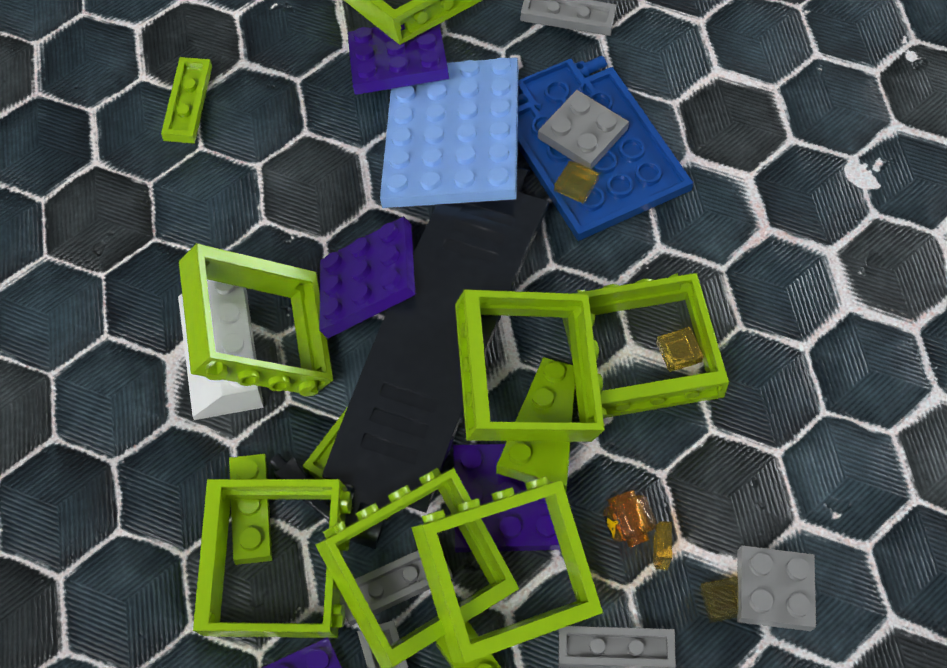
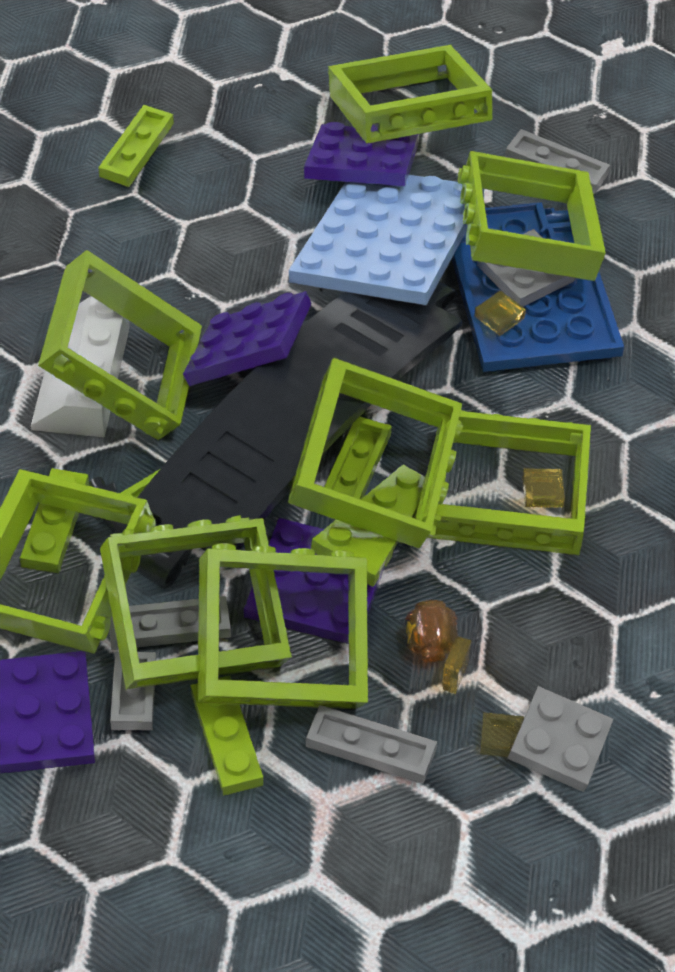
camera: 15 degrees right, 10 degrees down
none -> lime plate [324,417,391,499]
none -> lime window [458,151,606,281]

